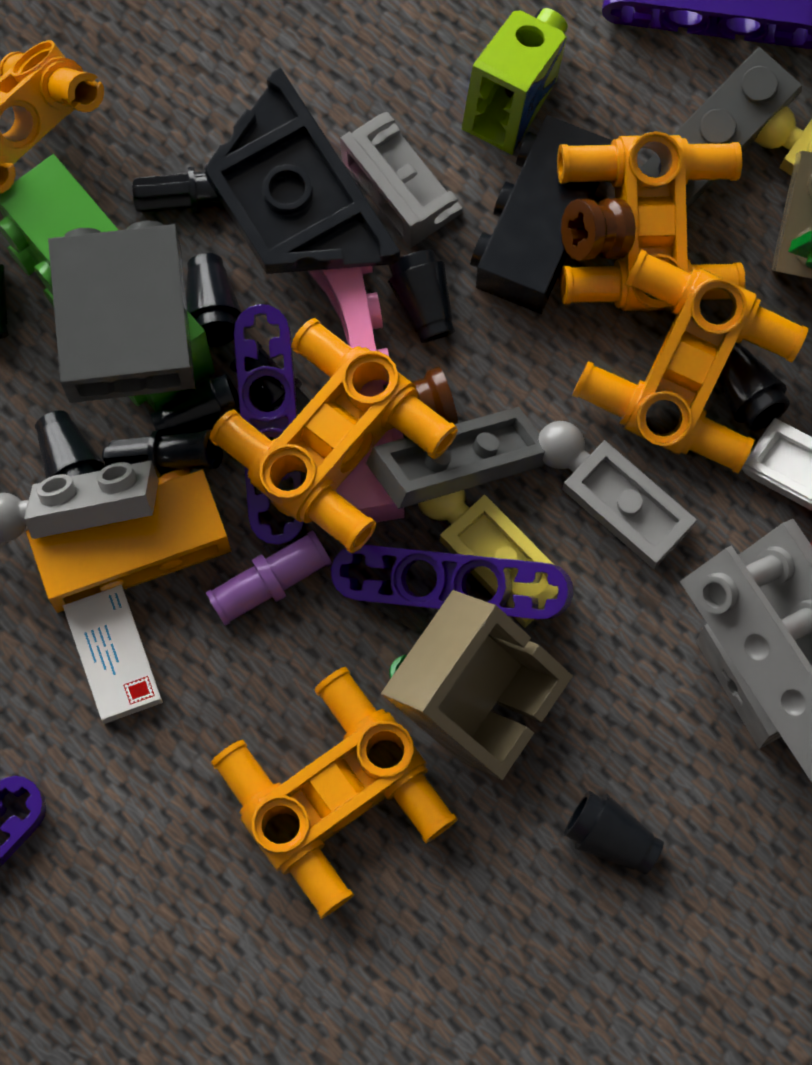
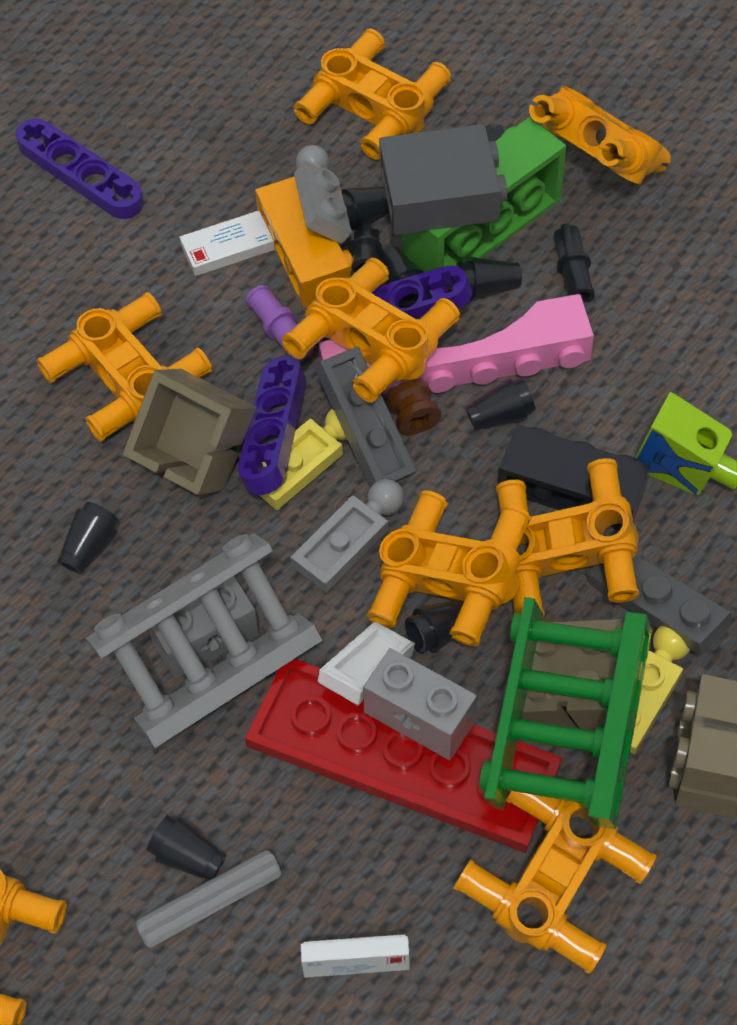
camera: 90 degrees right, 15 degrees down
black wing [204,67,400,274] -> none
light grey hinge [340,112,463,248] -> none
reddish brown wheel [561,198,636,261] -> none

